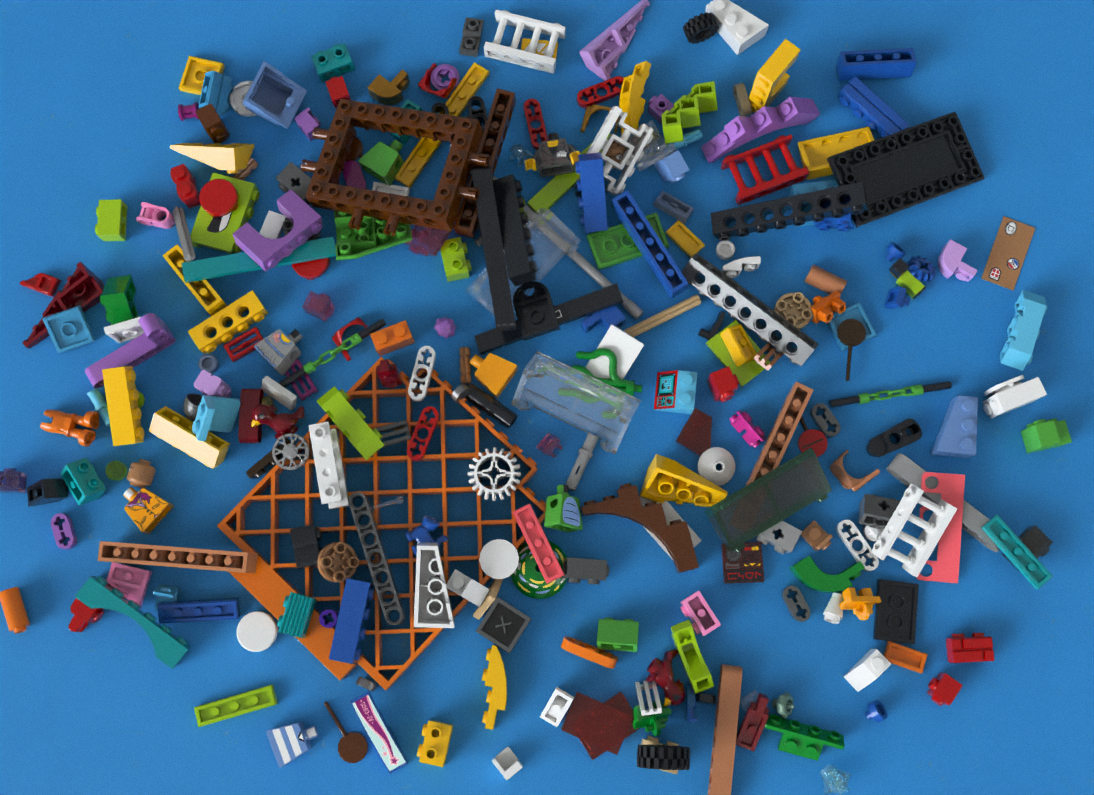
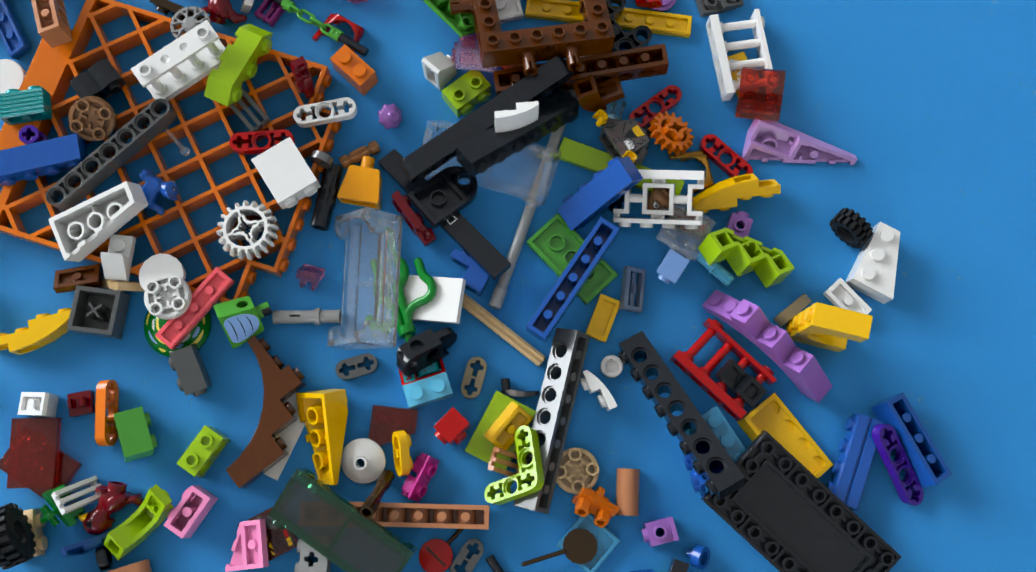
camera: 60 degrees right, 0 degrees up
none -> reddish brown plate [53,264,103,294]
none -> dark red tile [67,390,95,417]
none -> white tile [144,274,192,320]
none -> lime brick [176,425,230,477]
none -> bright pink wing [225,519,269,572]
none -> white brick [251,137,321,209]
none -> dark grey beam [335,353,379,381]
none -> dark brown piece [360,470,395,519]
none -> dark red hinge [392,191,436,247]
none -> yellow plate [392,430,413,477]
none -> black piece [396,327,457,376]
none -> white slope [421,52,457,90]
none -> dark tan beam [461,357,487,399]
none -> lime beam [484,425,544,505]
none -> white slope [494,101,539,133]
none -> reddish brown brick [572,74,625,112]
none -> medium lavender brick [641,516,679,547]
none -> orange gear [648,111,694,156]
none -> black slope [715,359,767,408]
none -> clear red bracket [735,67,786,122]
none -> white plate [823,278,872,314]
none -> dark purple beam [872,424,924,506]

